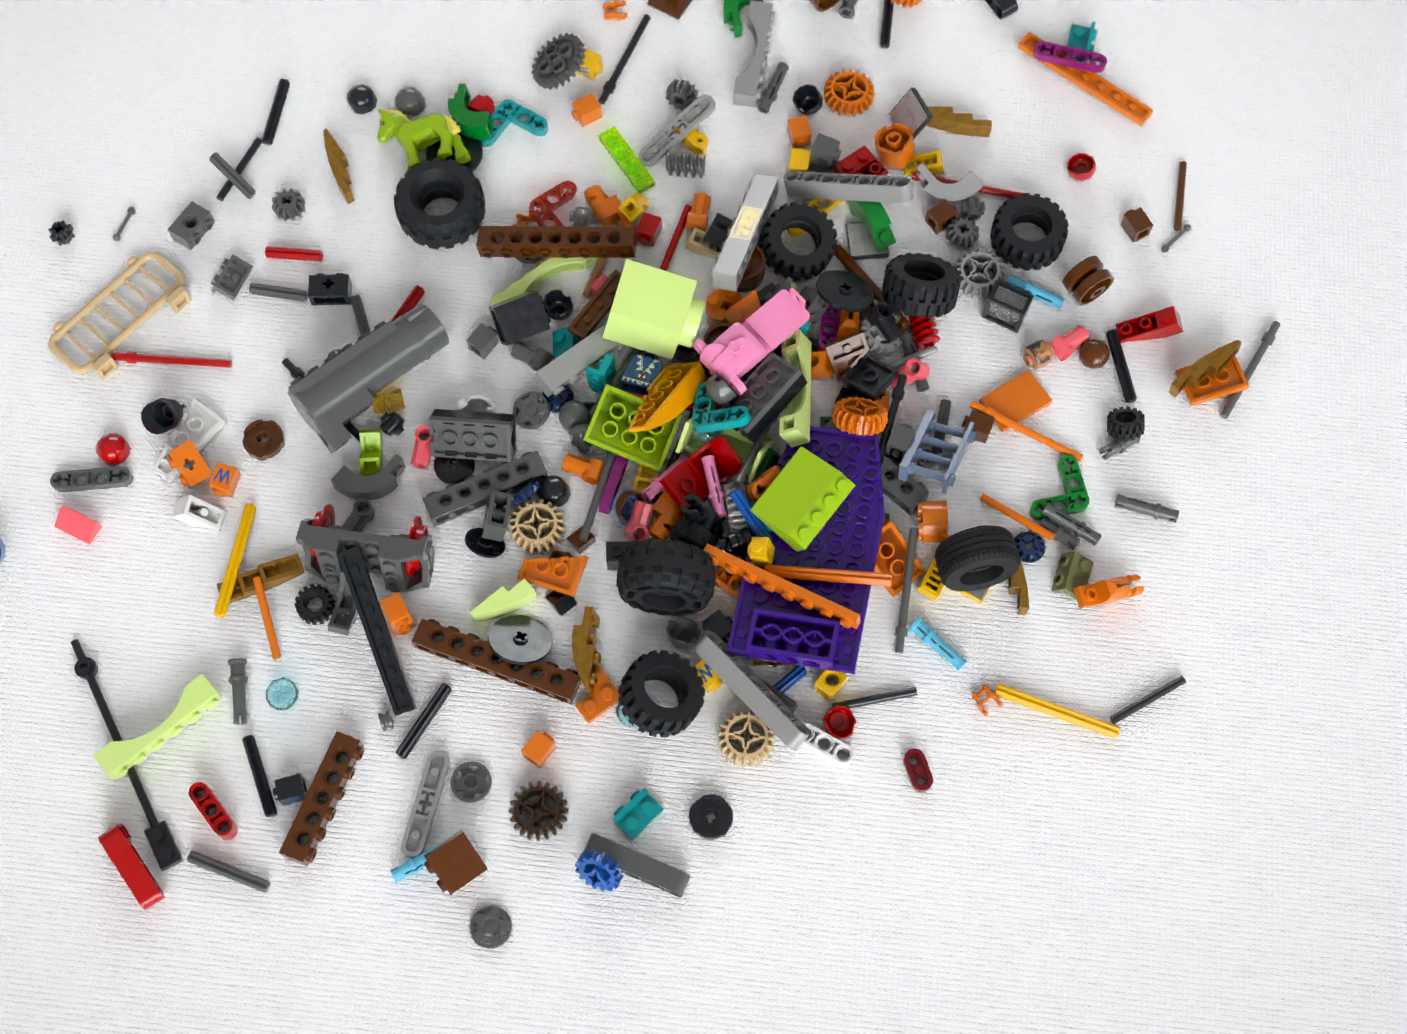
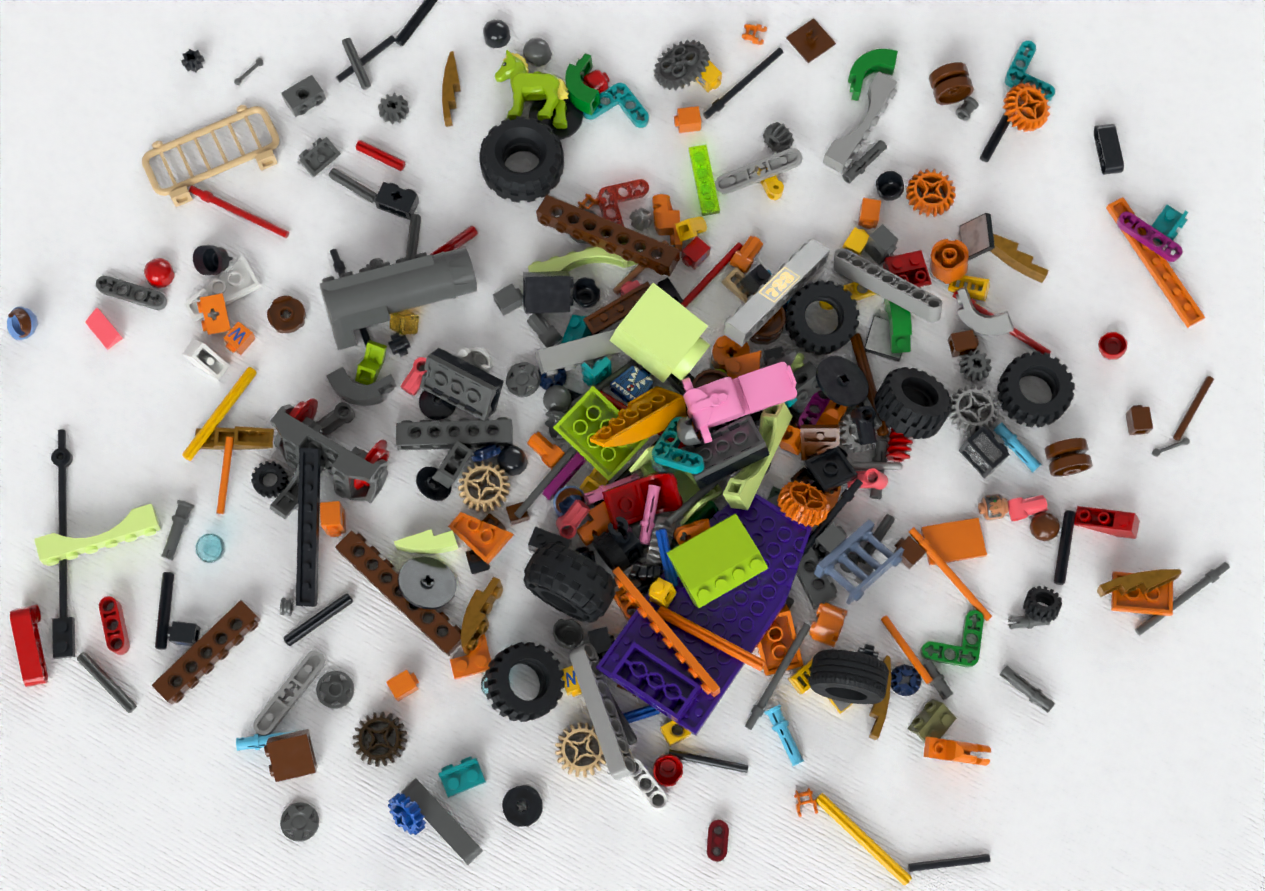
camera: 20 degrees right, 5 degrees up
dark grey piece [666,151,706,178] -> none
dark grey gear [961,196,985,221] -> none
dark grey pin [1041,502,1102,546] -> none

